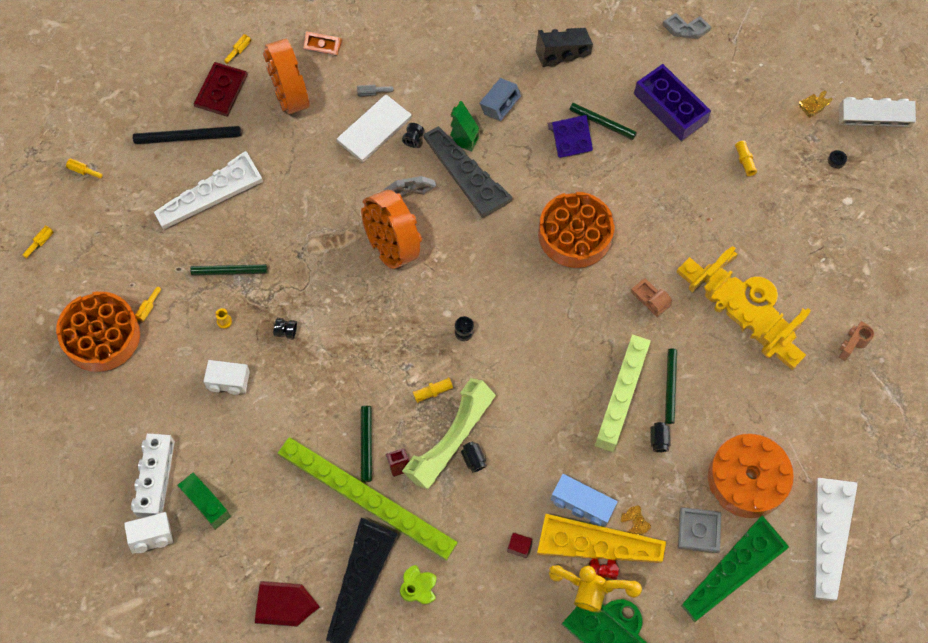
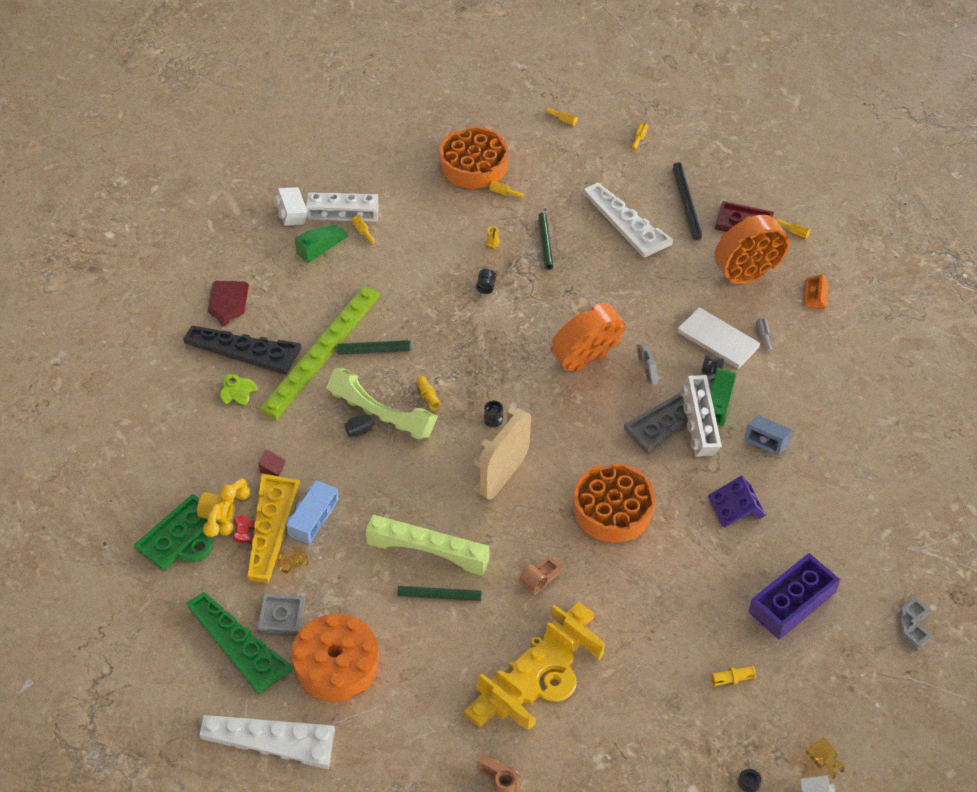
camera: 90 degrees right, 15 degrees down
white brick [204,360,250,395] -> none
dark red slope [385,448,409,477] -> none
black wedge [536,28,593,67] -> none
dark green piece [569,103,637,140] -> none
black brick [650,422,671,453] -> none
none -> yellow axle [352,215,375,244]
none -> tan tile [474,407,531,500]
none -> white brick [680,375,722,457]

